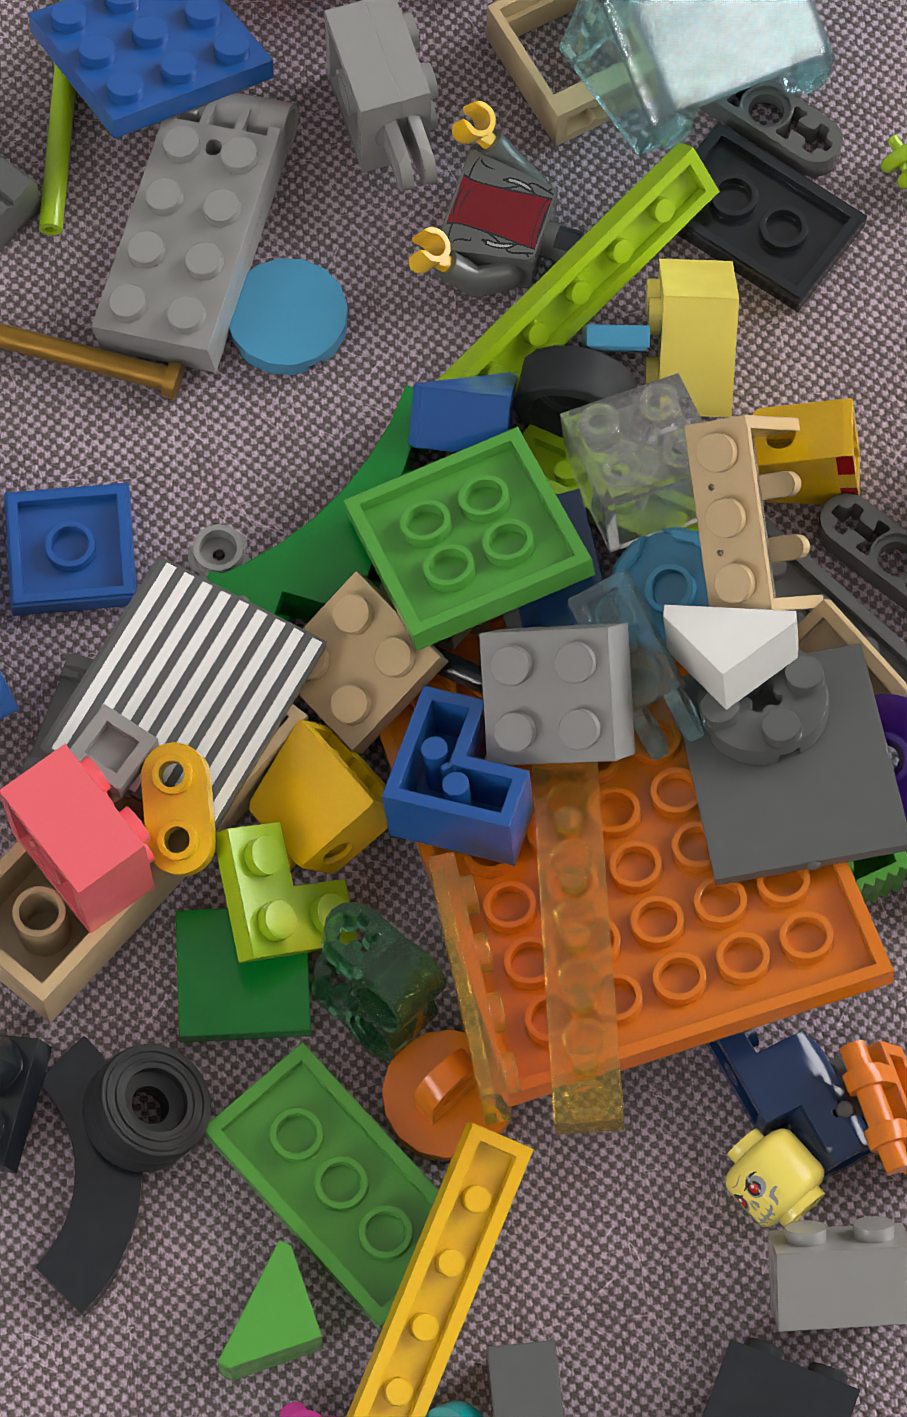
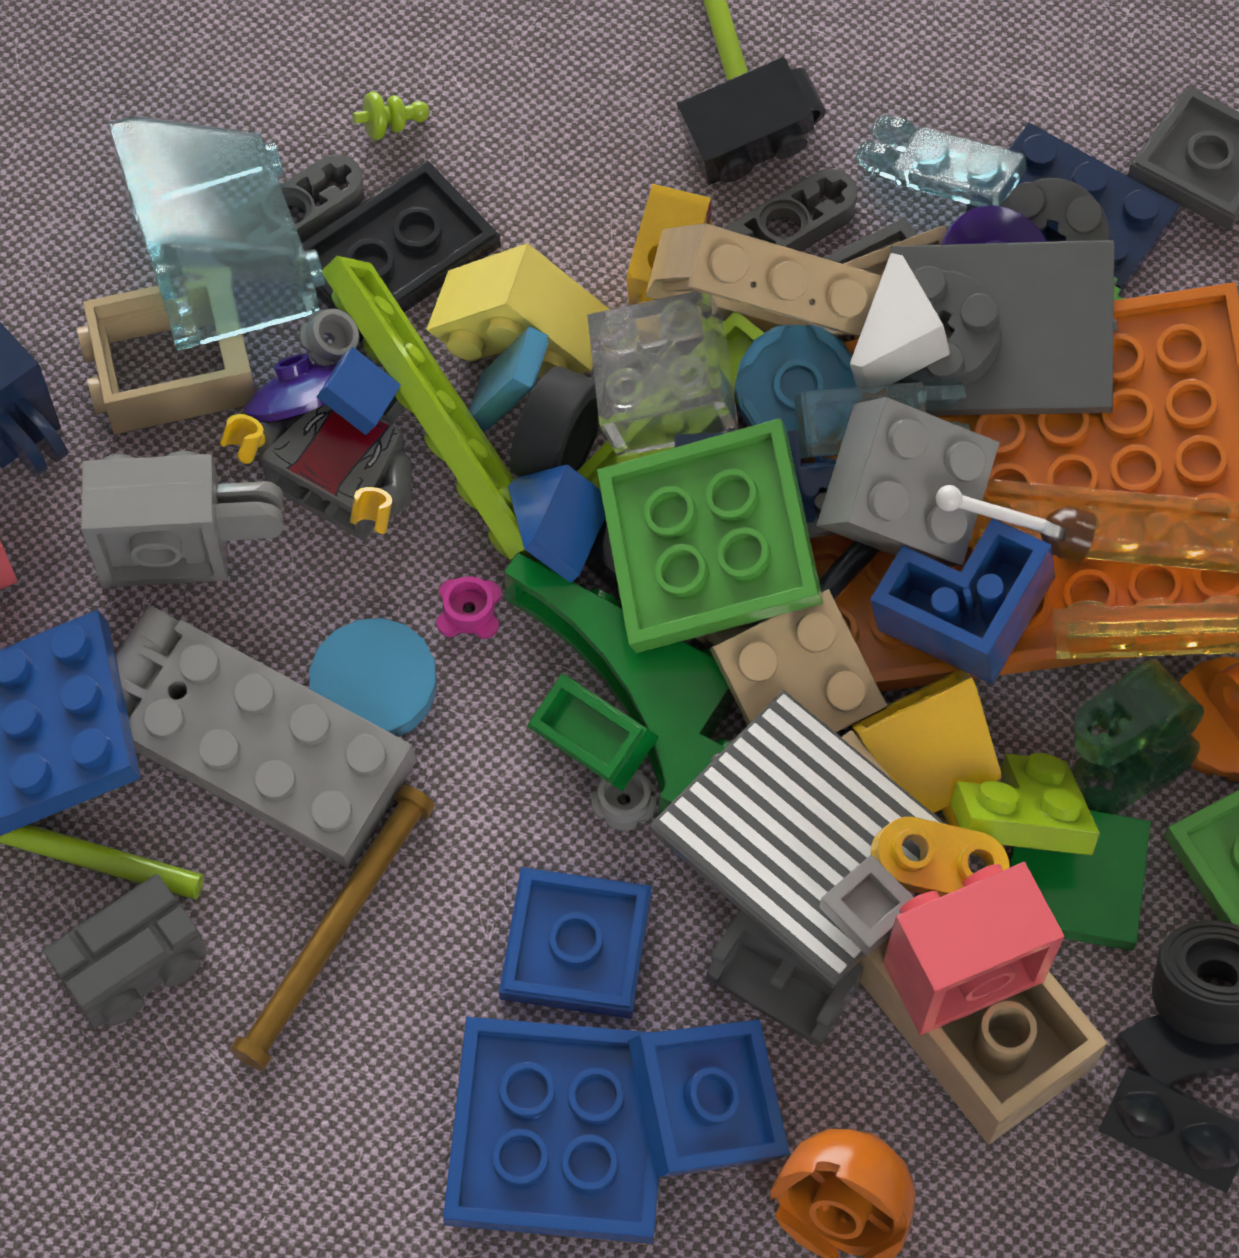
camera: 75 degrees left, 5 degrees down
none -> dark purple dish [243,353,338,422]
none -> light grey plate [299,309,359,366]
none -> blue tile [316,347,401,435]
none -> dark pink plate [436,576,502,639]
none -> green tile [527,673,659,792]
none -> hinge [936,485,1096,564]

